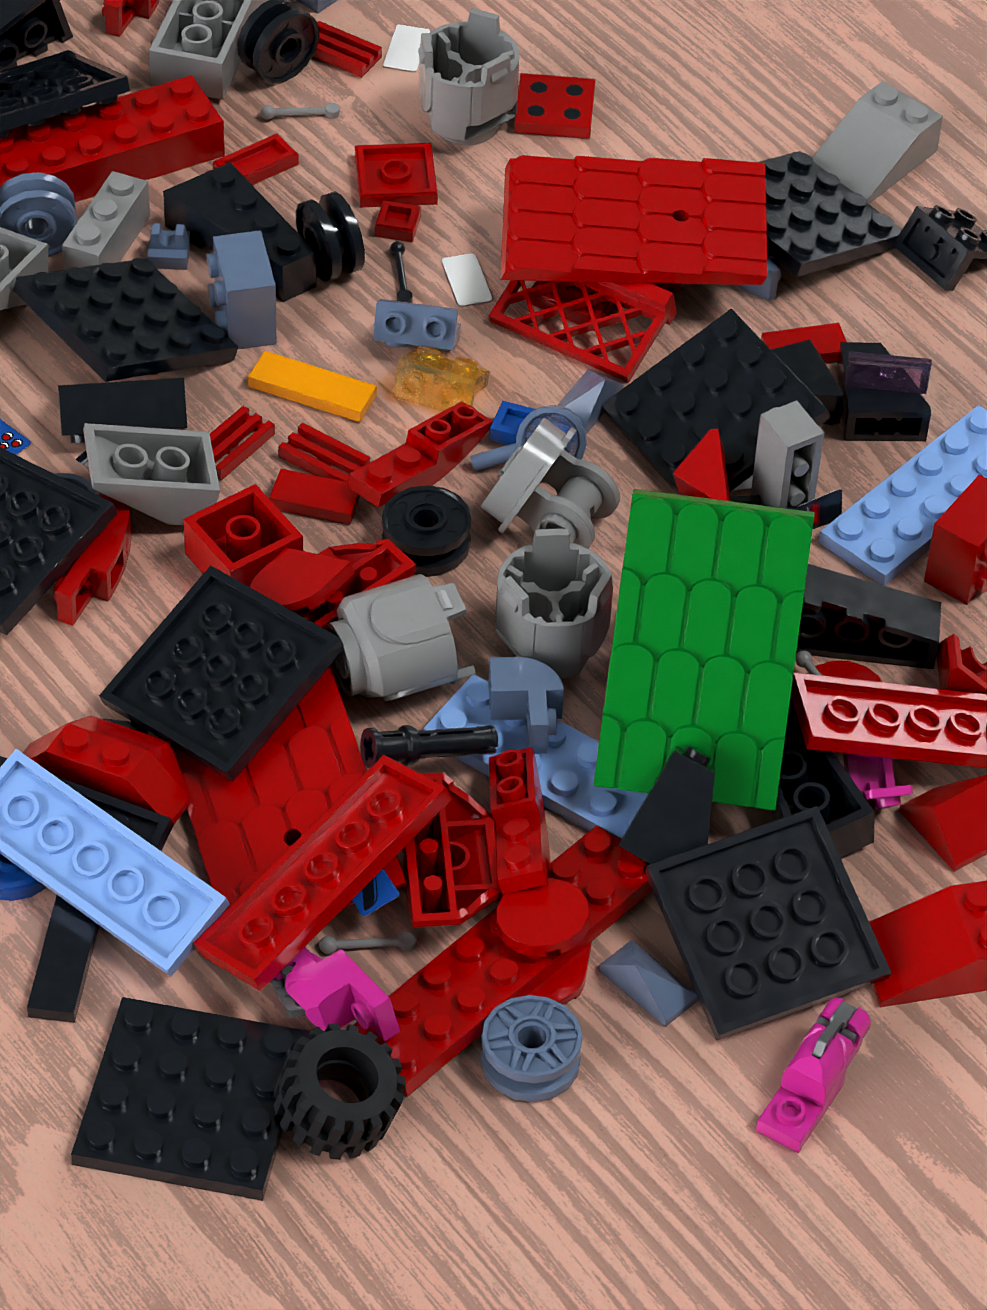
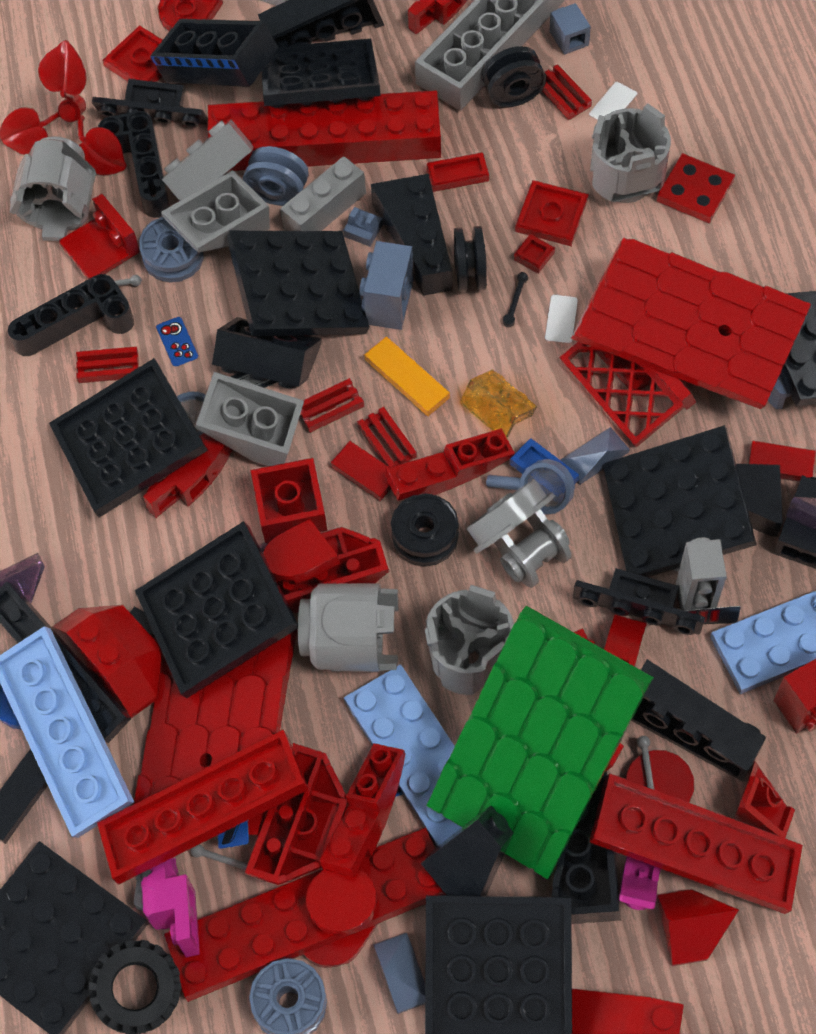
camera: 30 degrees right, 15 degrees up
light grey hinge [260,103,340,120] -> none
black pin [360,725,498,769] -> none
sand blue bracket [373,299,461,352] -> none
sand blue brick [488,657,564,754] -> none
red slope [673,428,731,501] -> none

